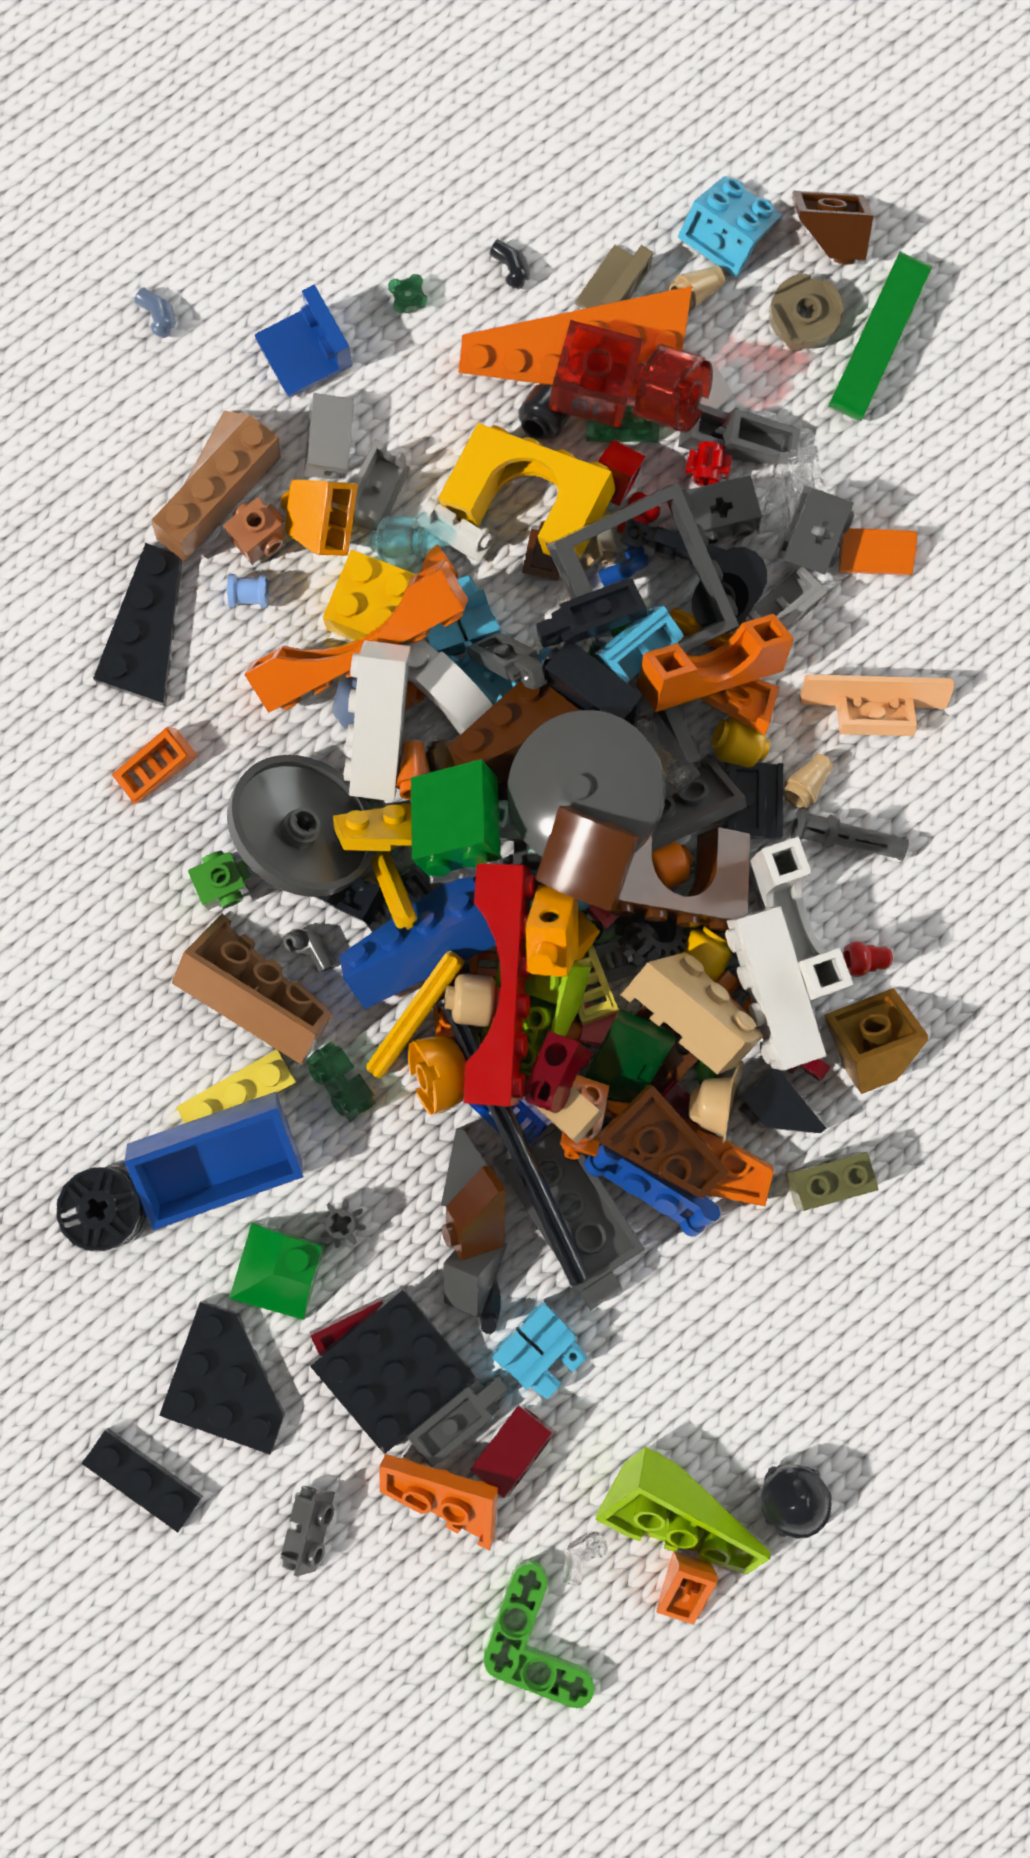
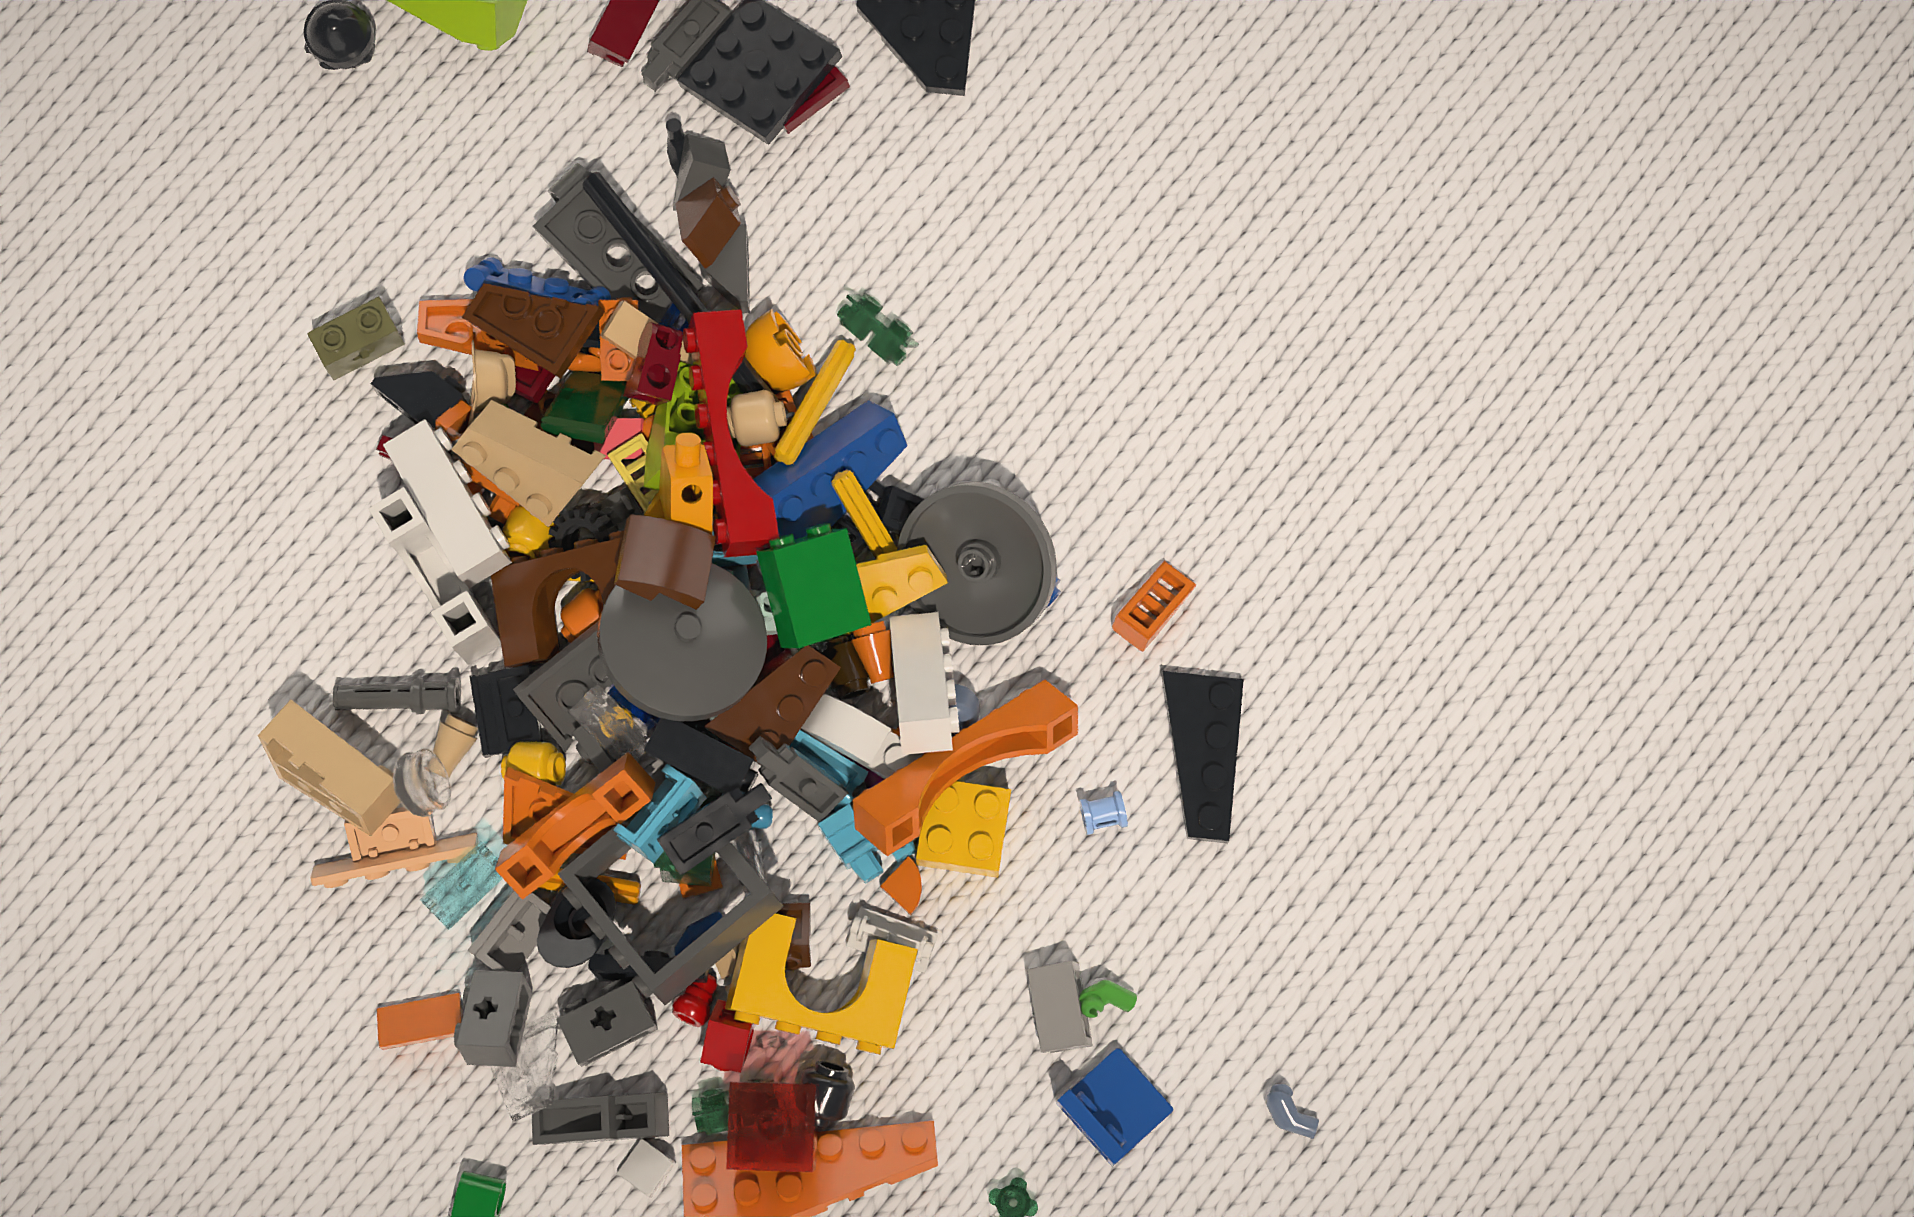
camera: 175 degrees right, 5 degrees down
black wheel [56,1167,149,1251] -> none
blue piece [124,1092,303,1230] -> none
medium nougat wedge [151,411,281,562] -> none
medium nougat wedge [172,913,333,1064] -> none
light yellow plate [176,1049,297,1123] -> none
bright green brick [187,850,252,910] -> none
nougat brick [223,497,286,565] -> none
green slope [229,1222,326,1320] -> none
light orange torso [280,479,358,556] -> none
dark grey arm [283,928,336,973] -> none
dark grey gear [317,1199,366,1248] -> none
light grey hinge [353,439,411,534] -> none
clear light blue head [370,516,428,566] -> none
medium azure hips [492,1300,587,1399] -> none
clear red brick [633,343,713,432] -> none
red gear [685,441,732,486] -> none
pearl gold slope [824,988,928,1094] -> none
red piece [843,941,893,977] -> none
none -> tan wedge [257,699,403,836]
none -> clear piece [393,748,451,817]
none -> clear light blue hinge [419,841,503,930]
none -> orange tile [435,400,471,441]
none -> bright green arm [1079,979,1137,1018]

